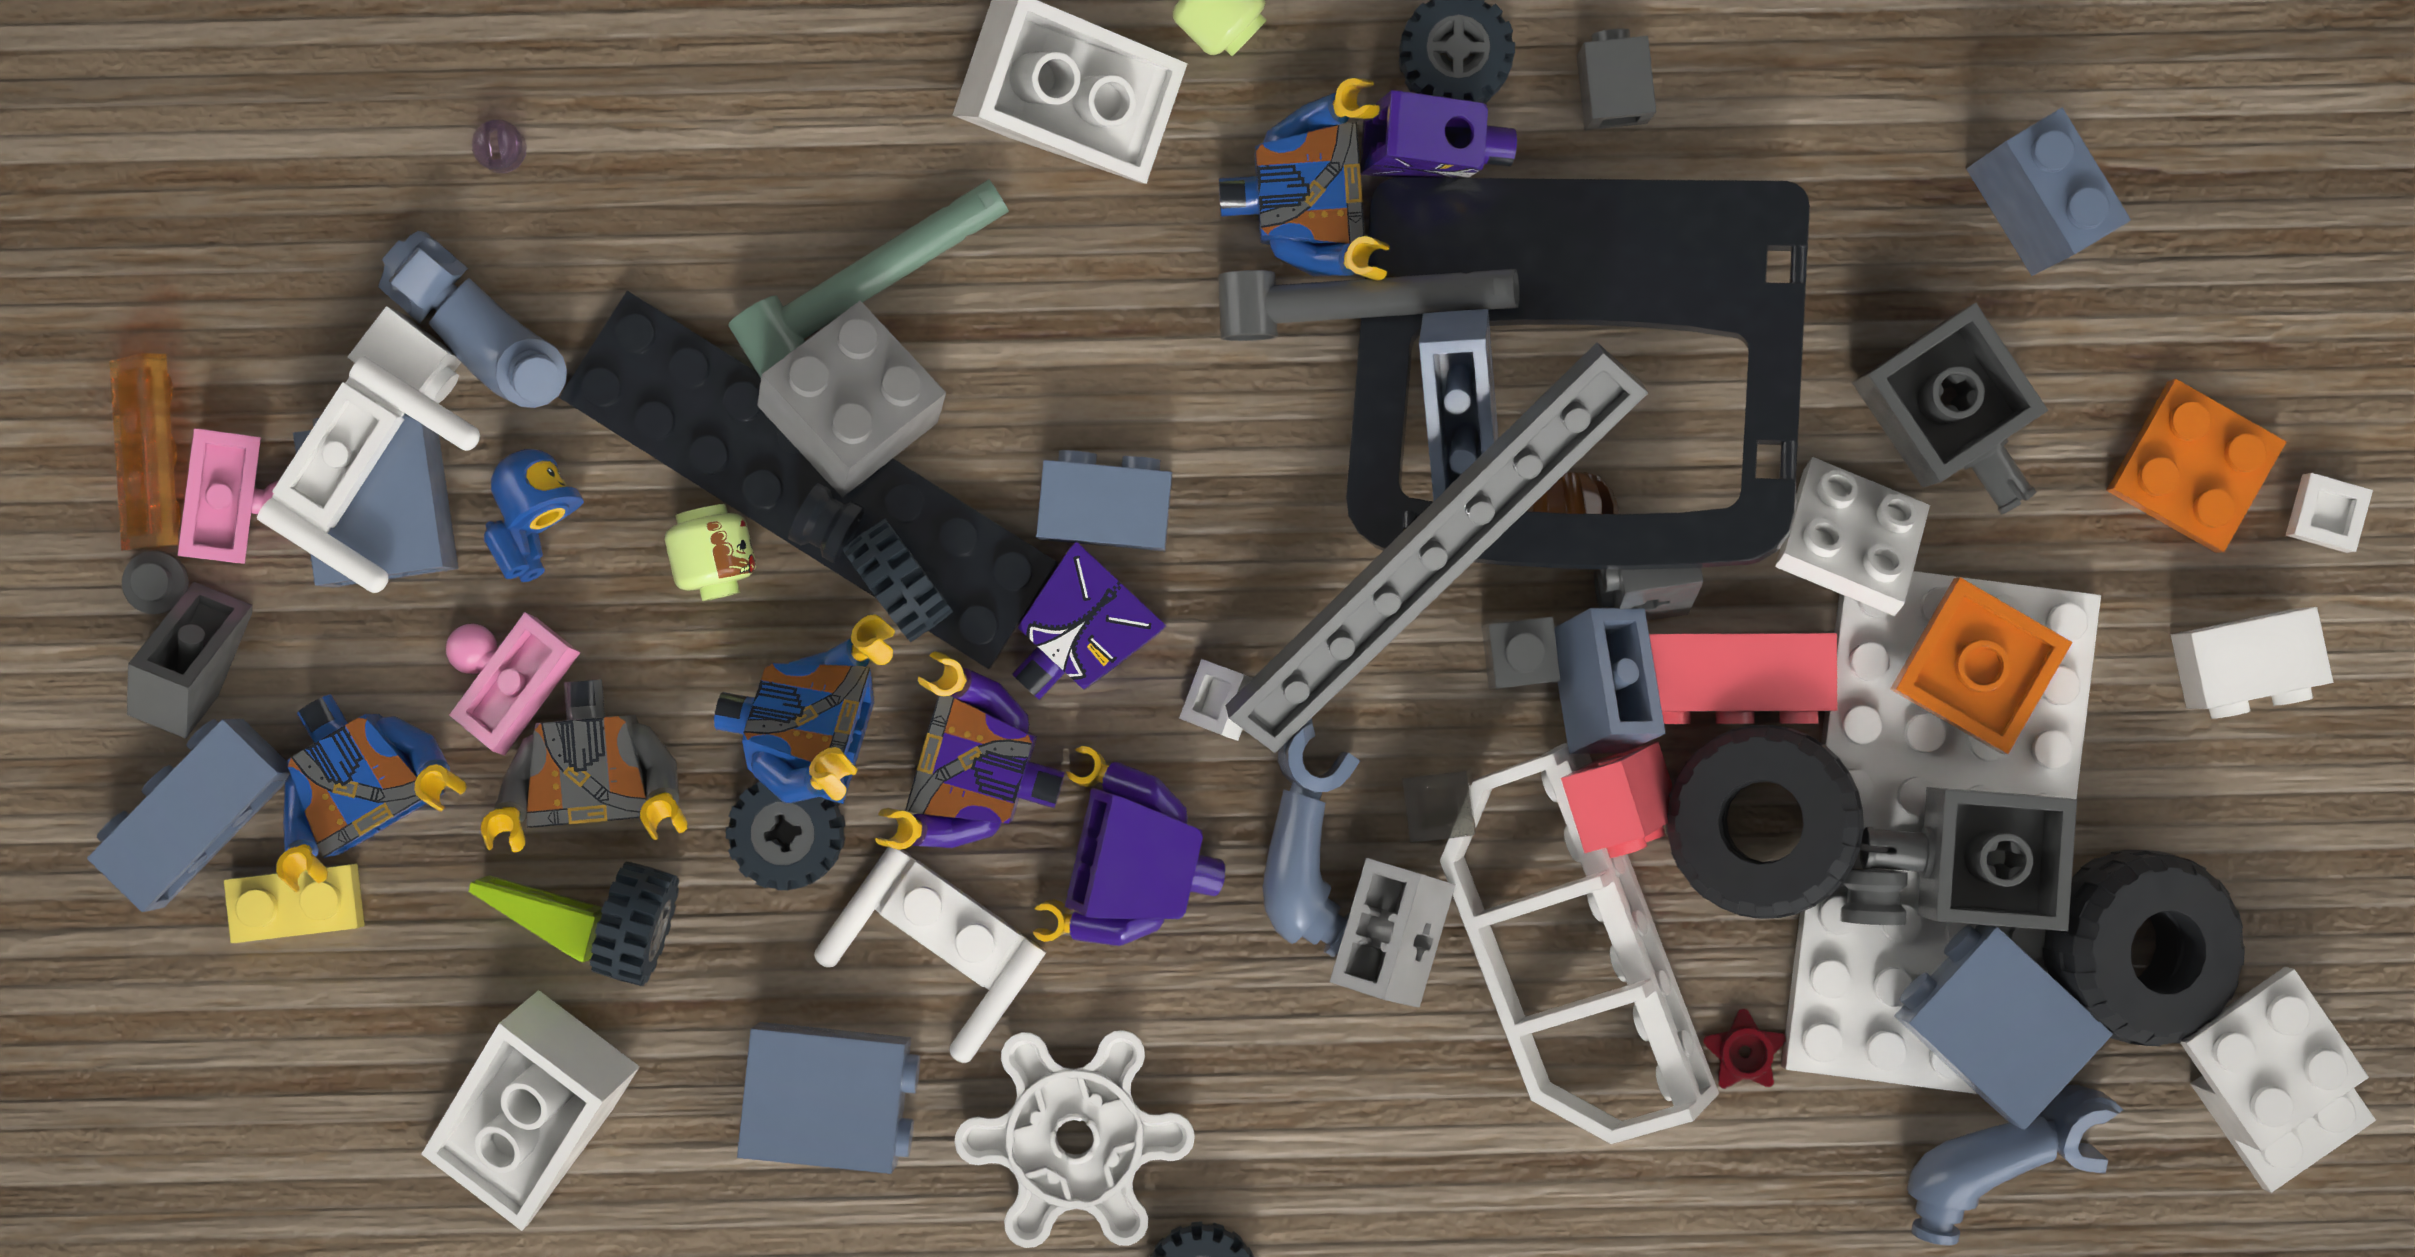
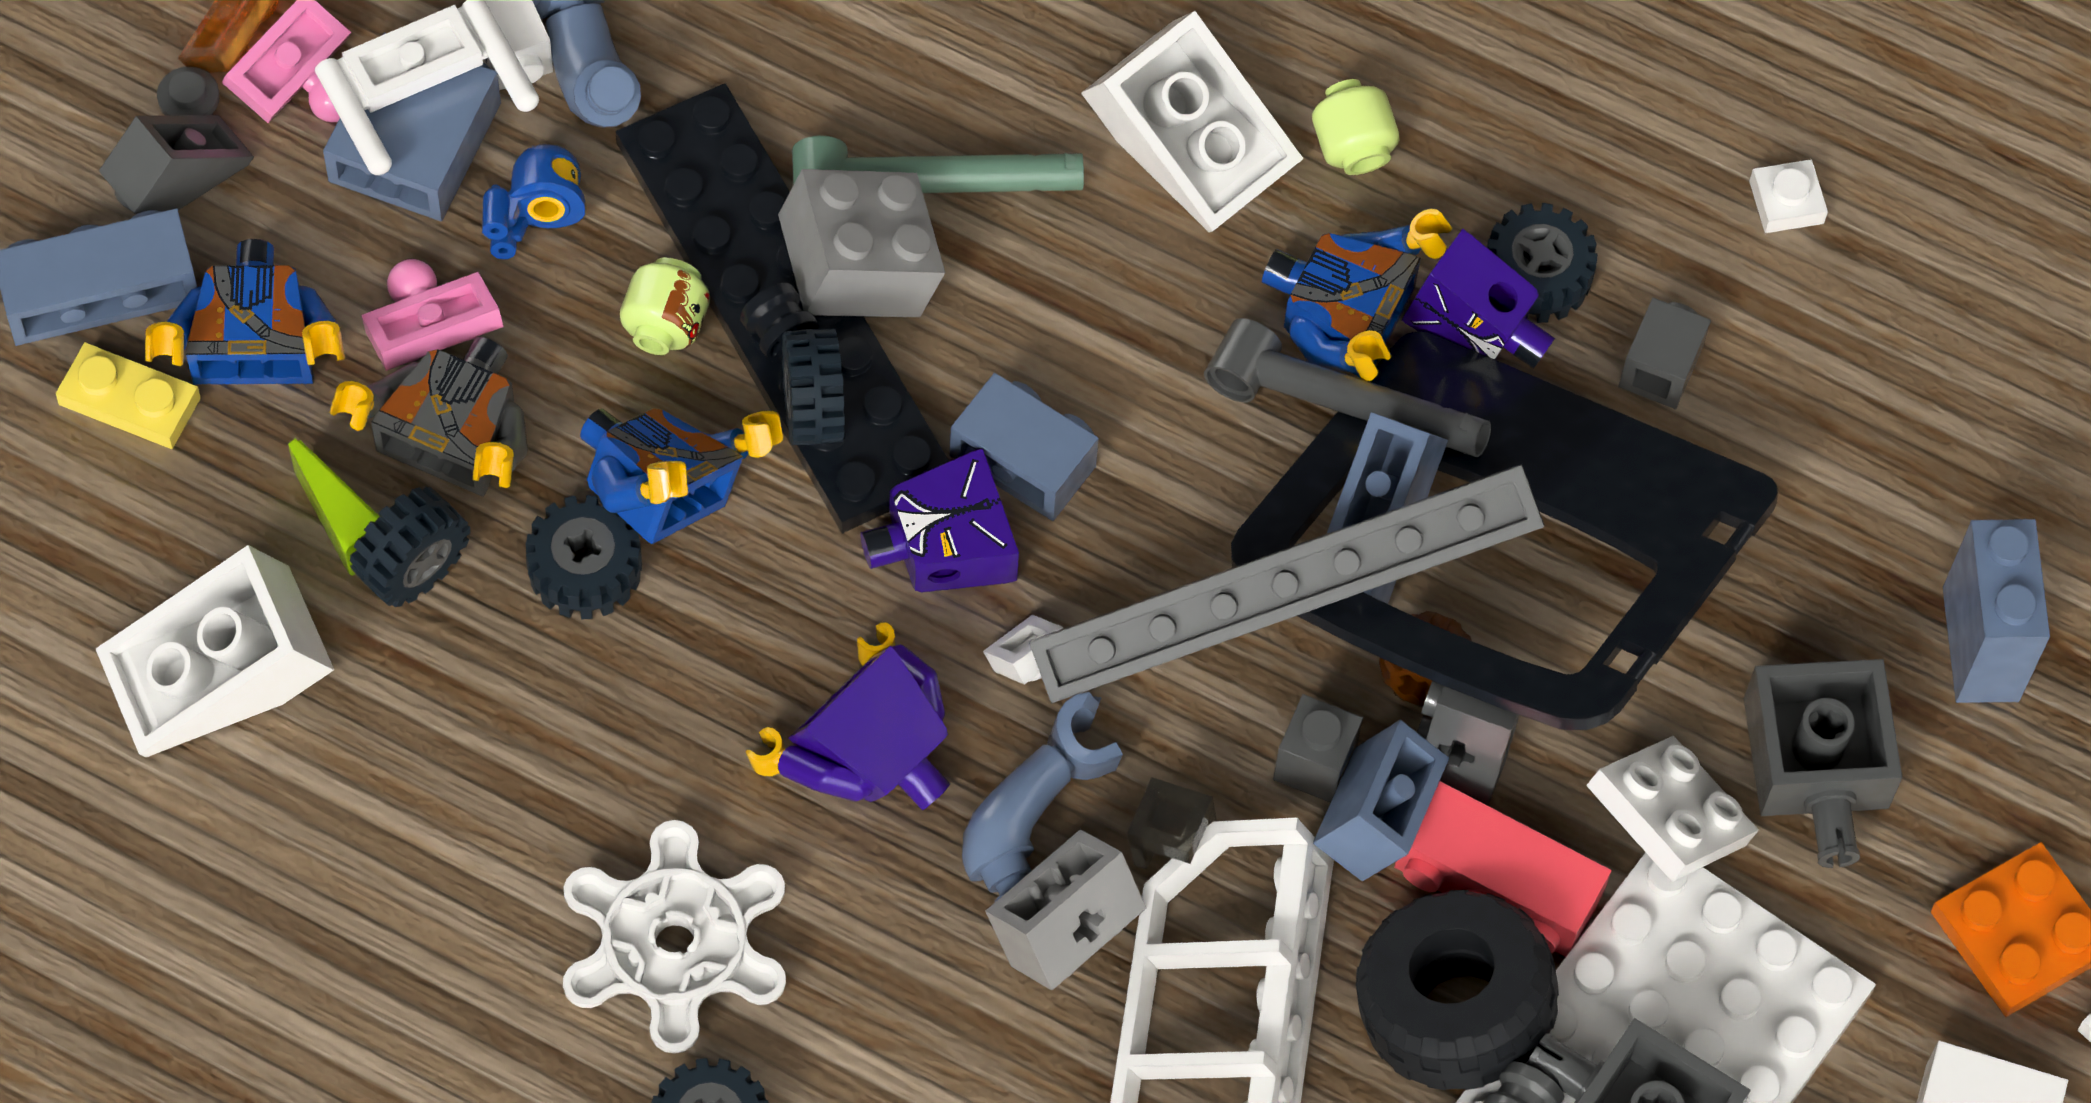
camera: 25 degrees right, 25 degrees down
sand blue brick [737,1022,920,1174] -> none
white plate [814,847,1047,1063] -> none
torso [875,651,1065,850] -> none
coral brick [1561,741,1672,858] -> none
orange plate [1890,577,2073,754] -> none

